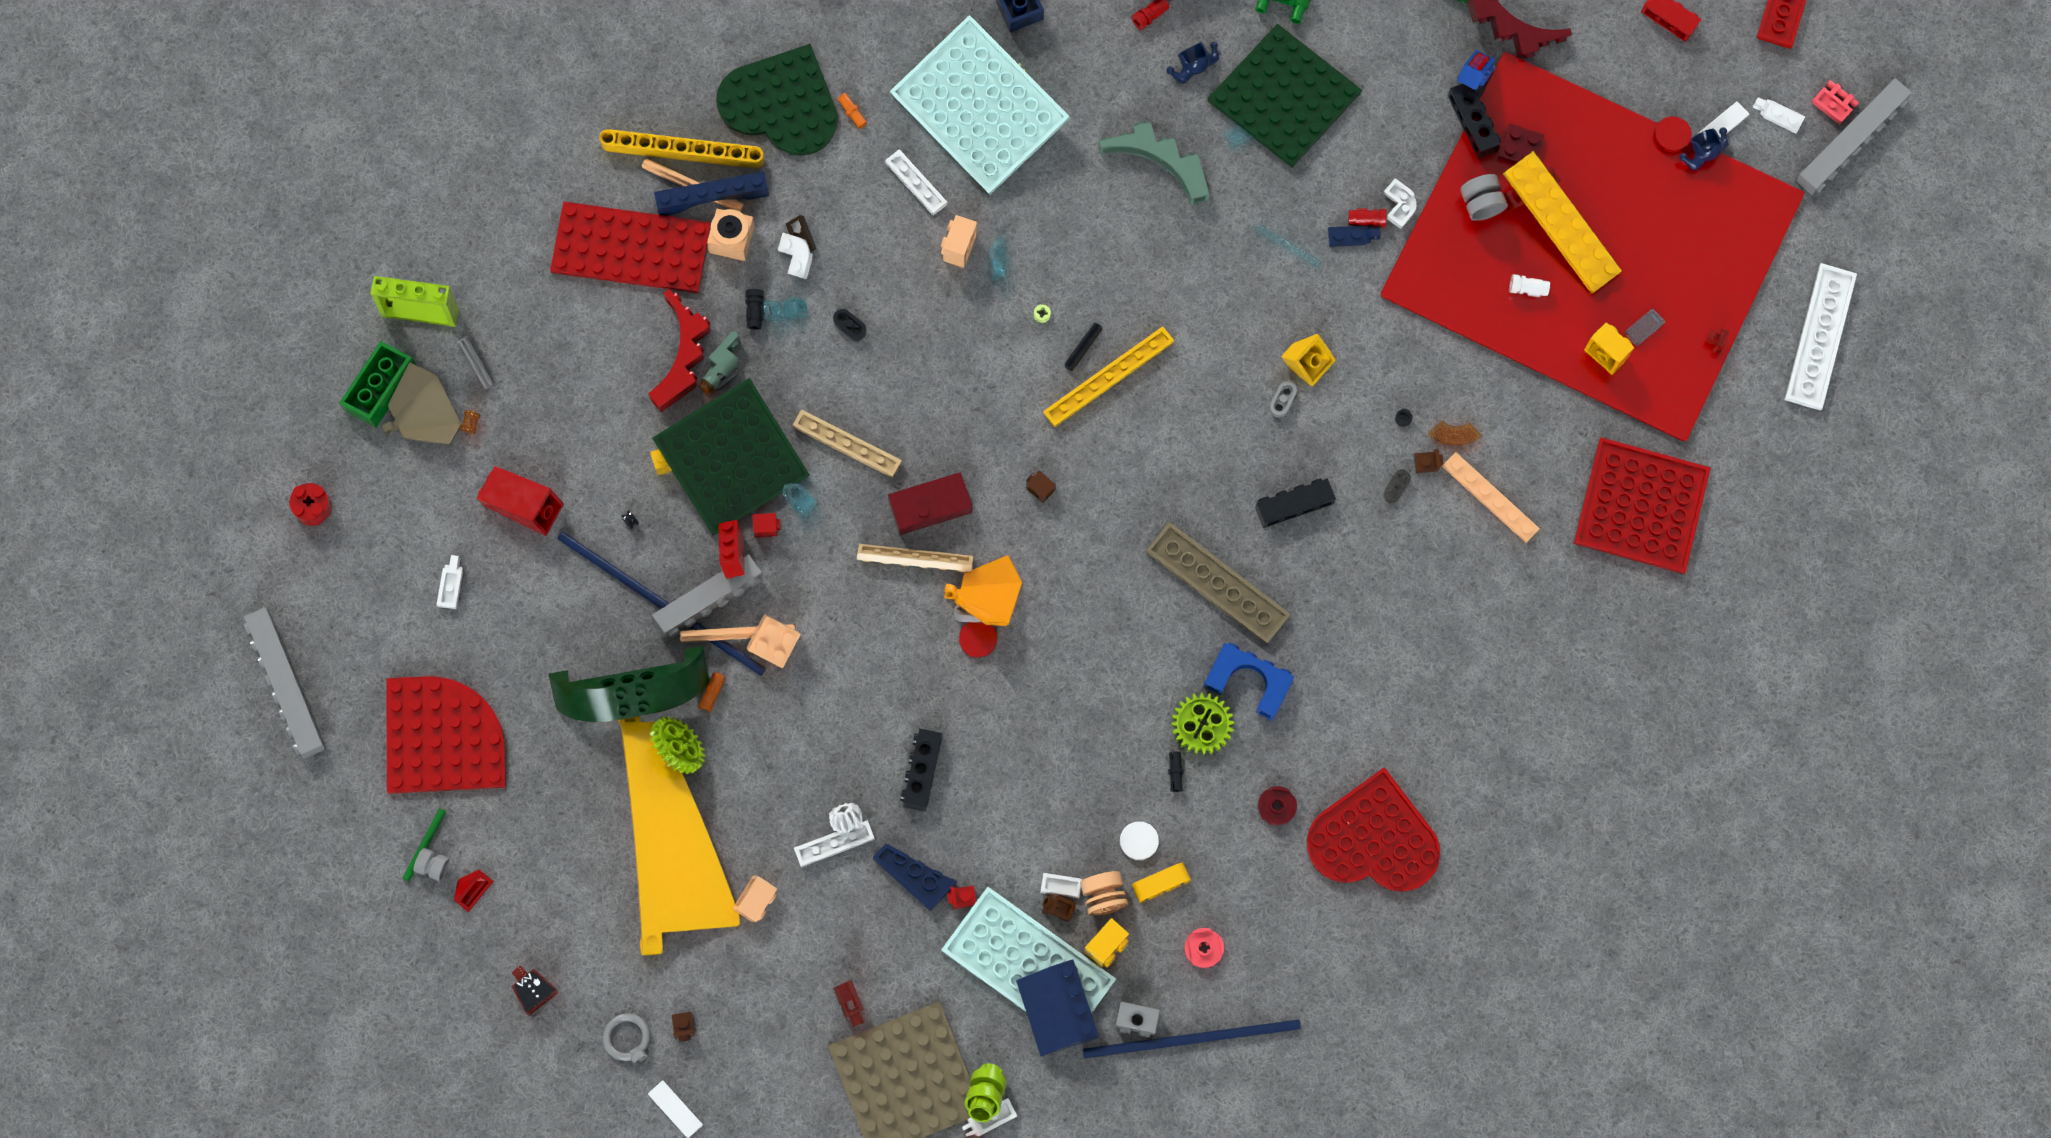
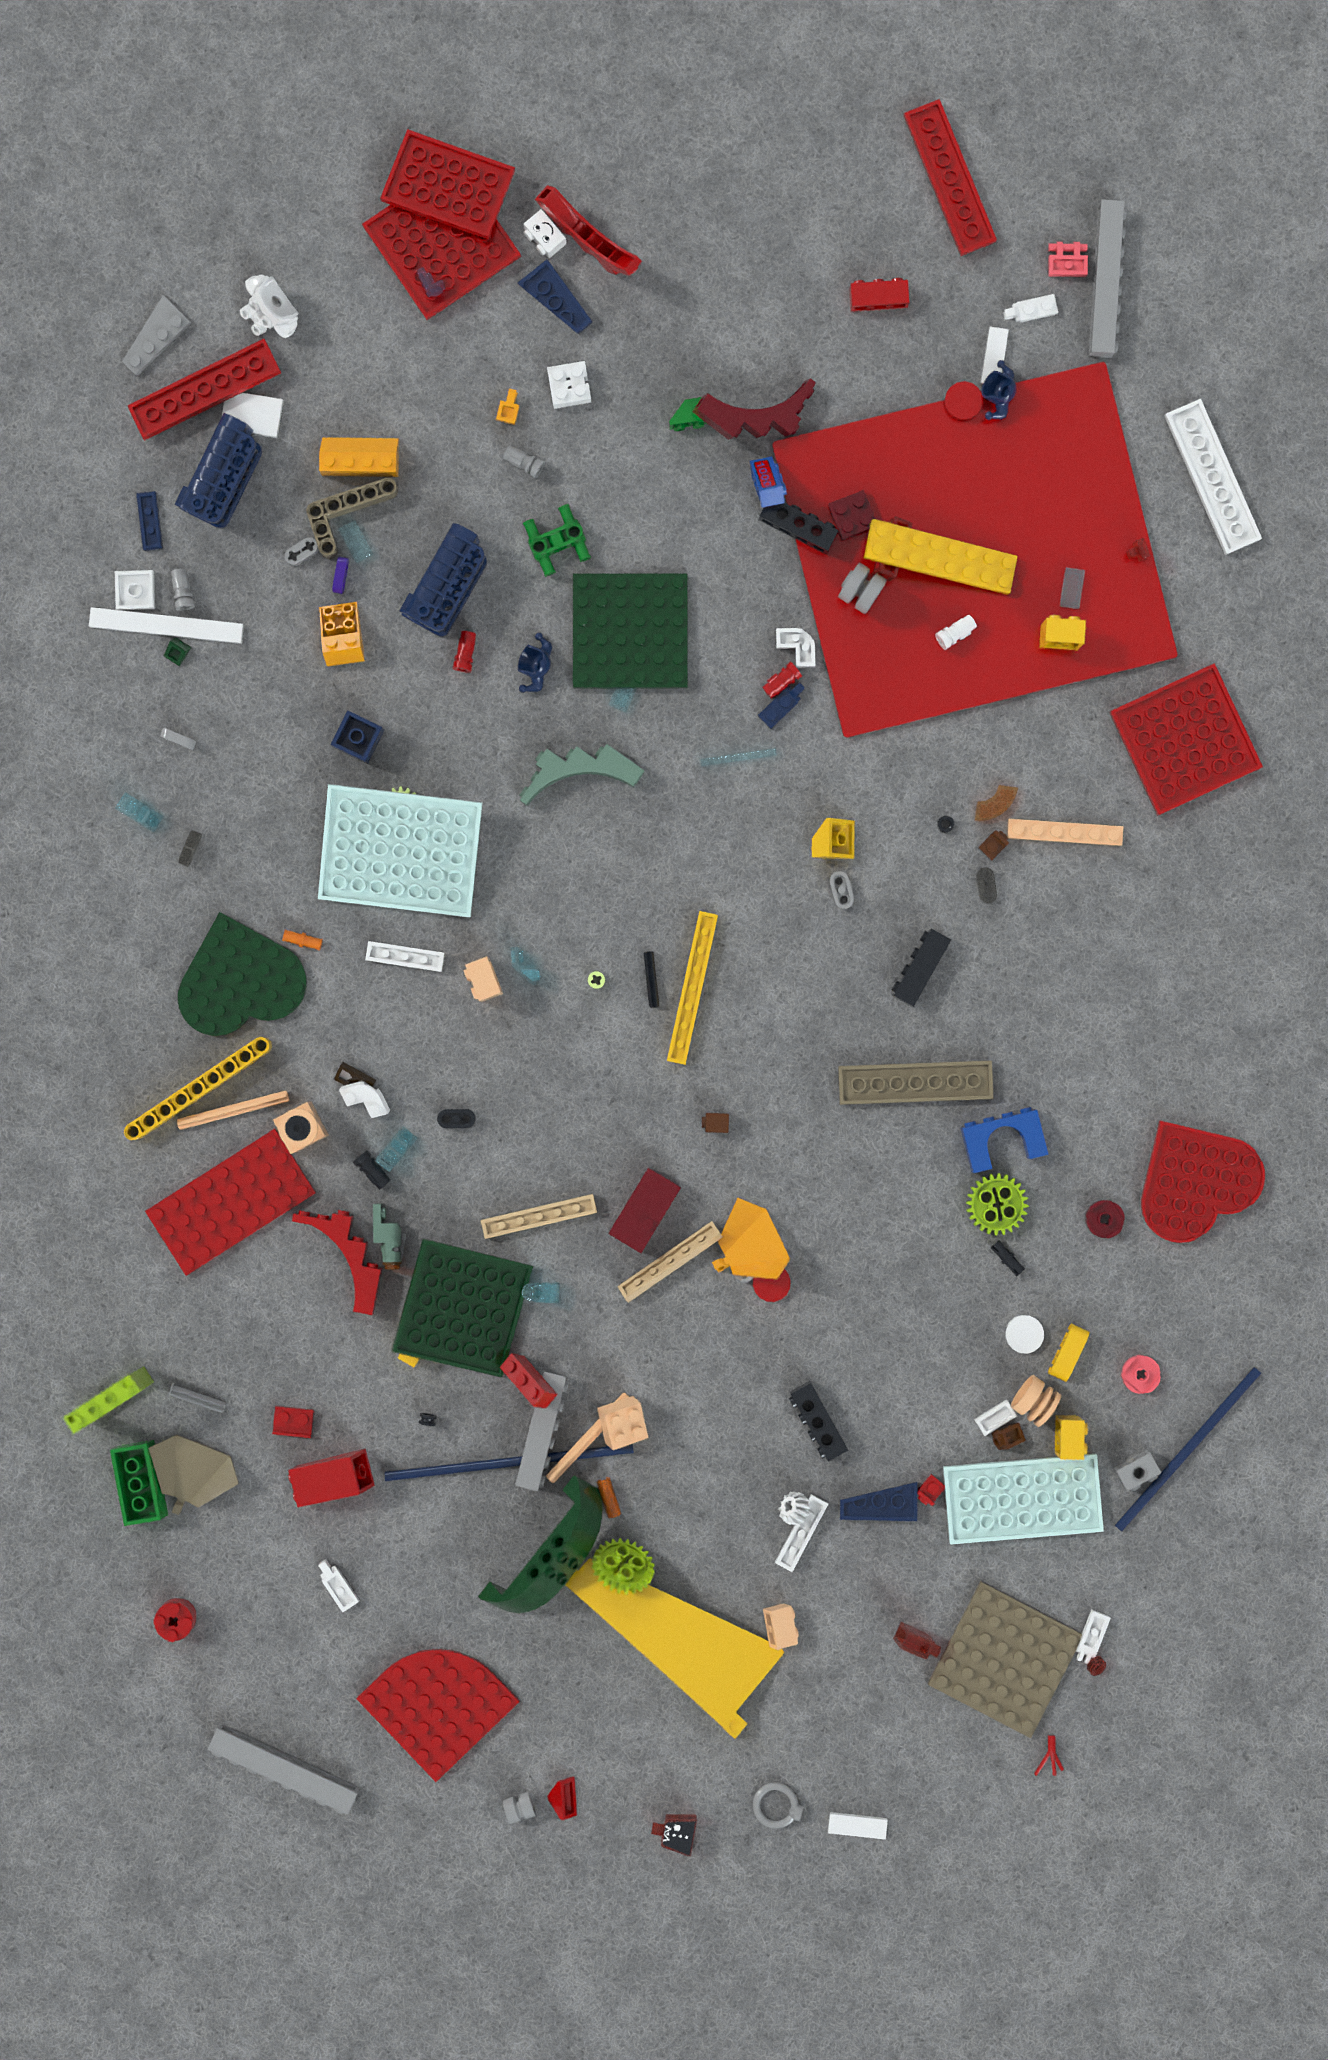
camera: 40 degrees left, 15 degrees up
green bar [402,808,446,882] -> none
clear orange bush [459,410,481,434] -> none
dark blue arch [654,171,769,216] -> none
reddish brown bracket [672,1012,695,1042] -> none
red brick [753,513,781,538] -> none
lime piece [965,1063,1007,1122] -> none
dark blue slope [1016,959,1098,1056] -> none
none -> red plate [272,1406,314,1438]

